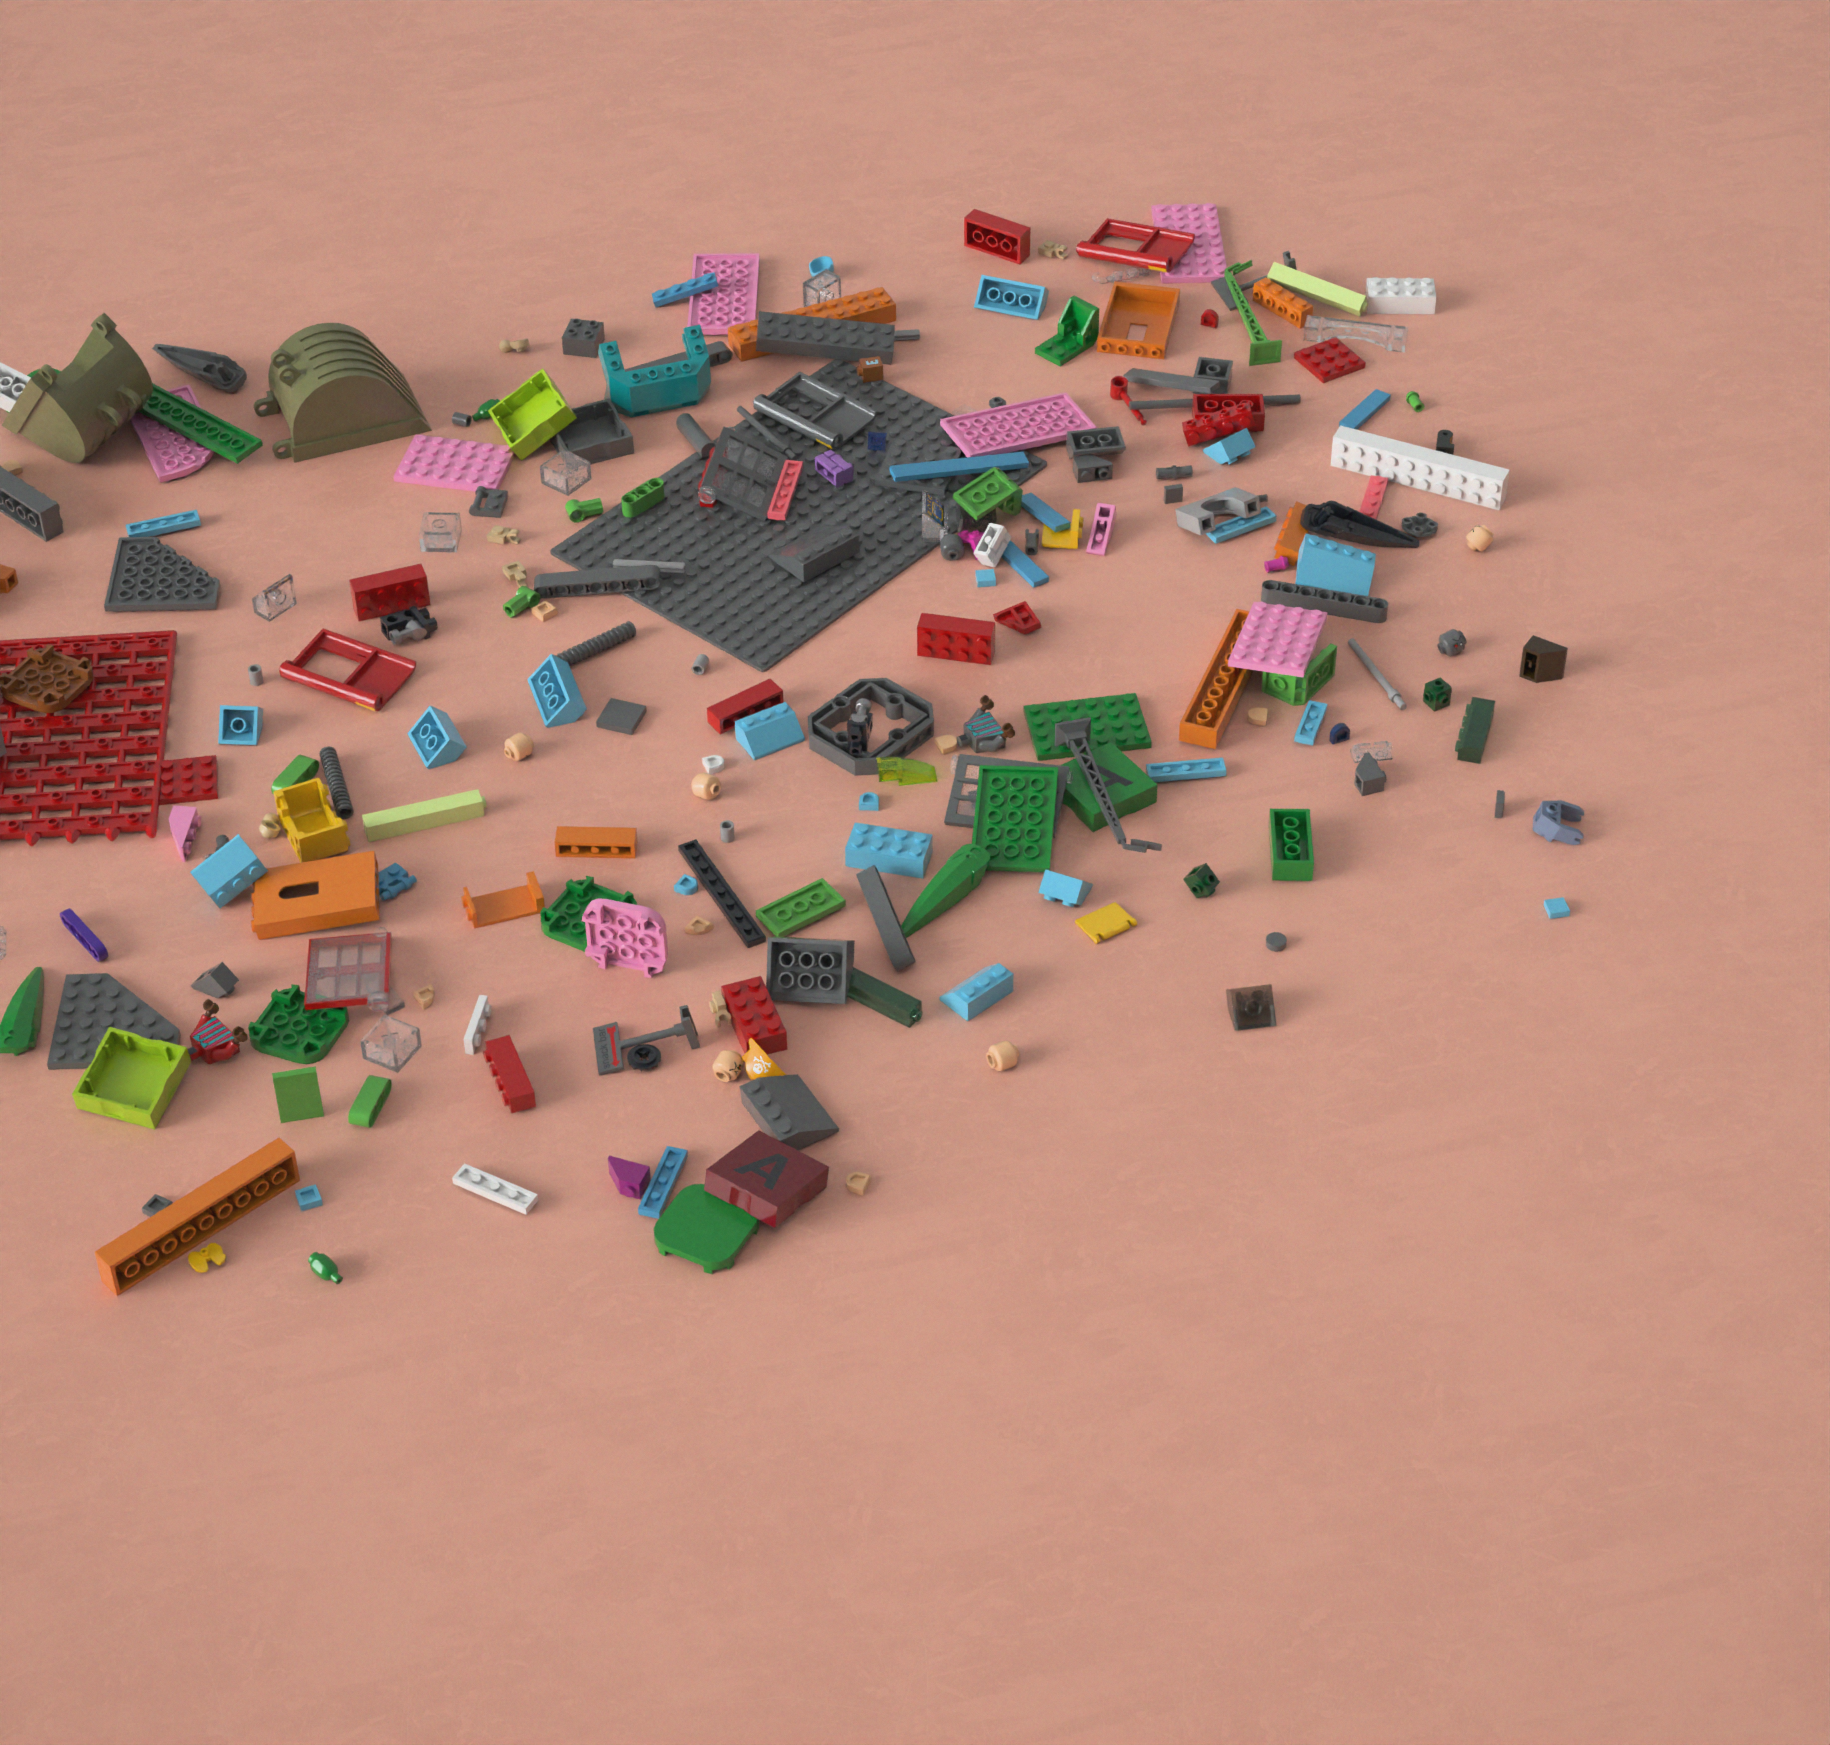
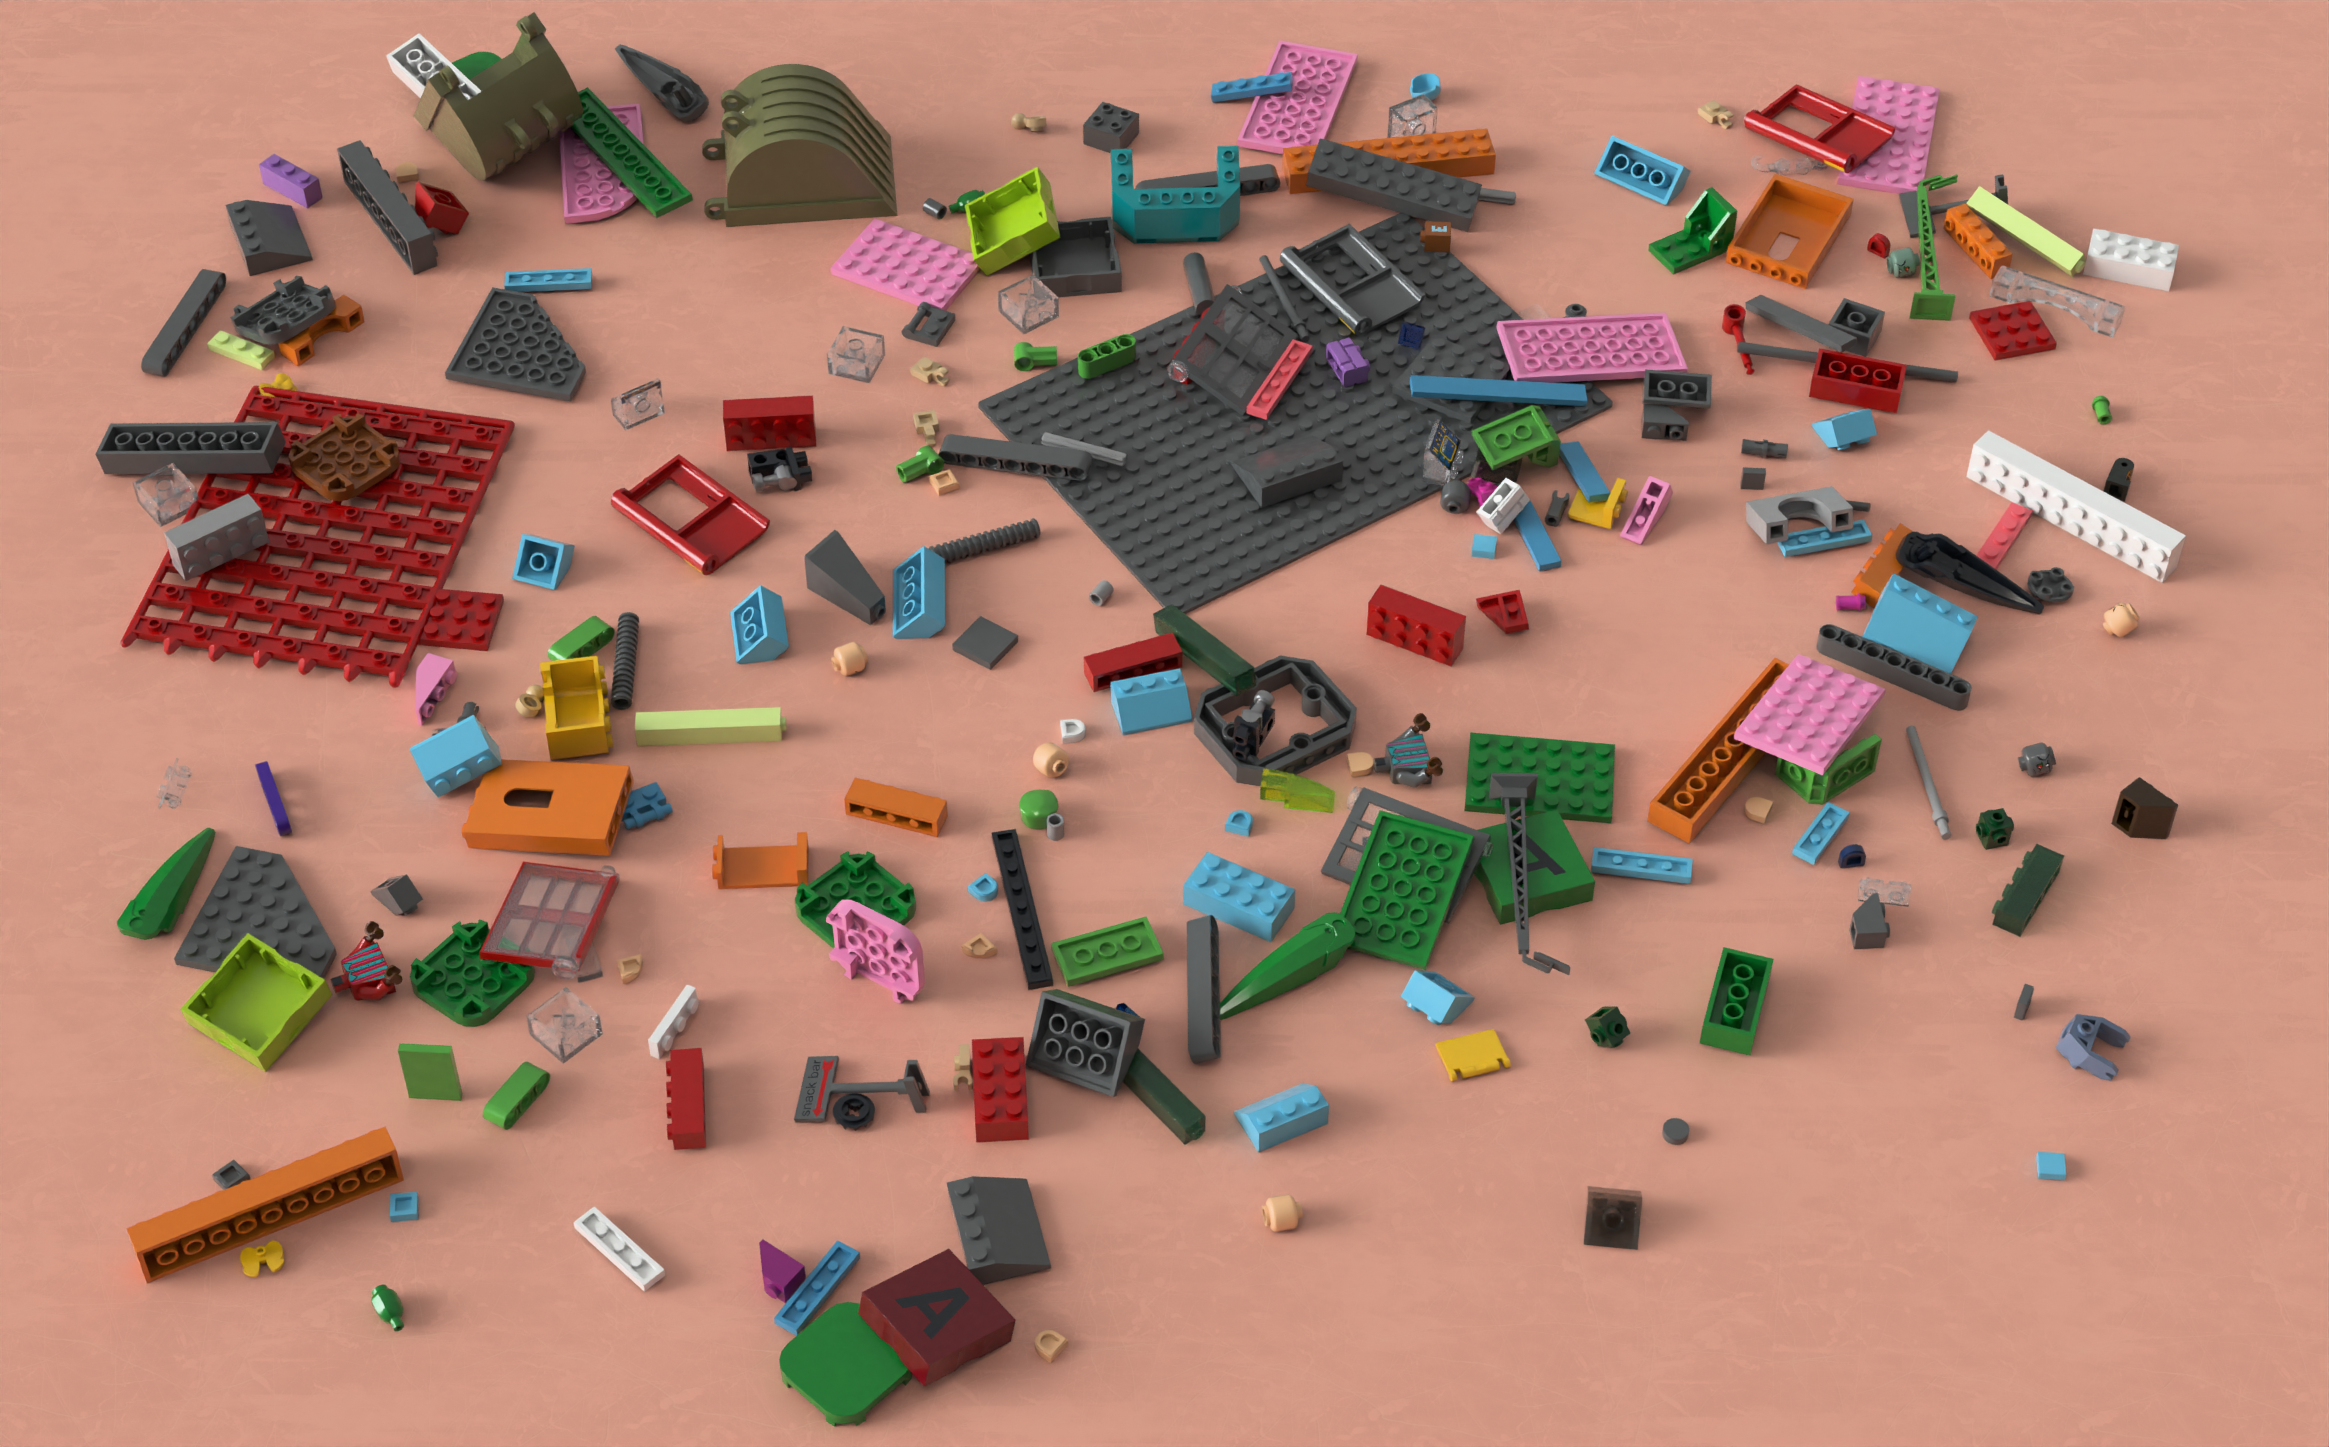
camera: 15 degrees right, 5 degrees up
light grey hinge [248,664,263,686] -> none
light nougat head [712,1050,744,1082] -> none
light orange hat [741,1038,786,1080] -> none
red brick [964,209,1031,265] -> none
red brick [1182,402,1256,447] -> none
dark azure tile [1339,389,1391,430] -> none
none -> red slope [415,181,469,234]
none -> dark grey slope [804,530,886,625]
none -> bright green hair [1019,789,1058,830]
none -> clear green brick [1153,604,1256,696]
none -> sand green head [1887,248,1920,278]

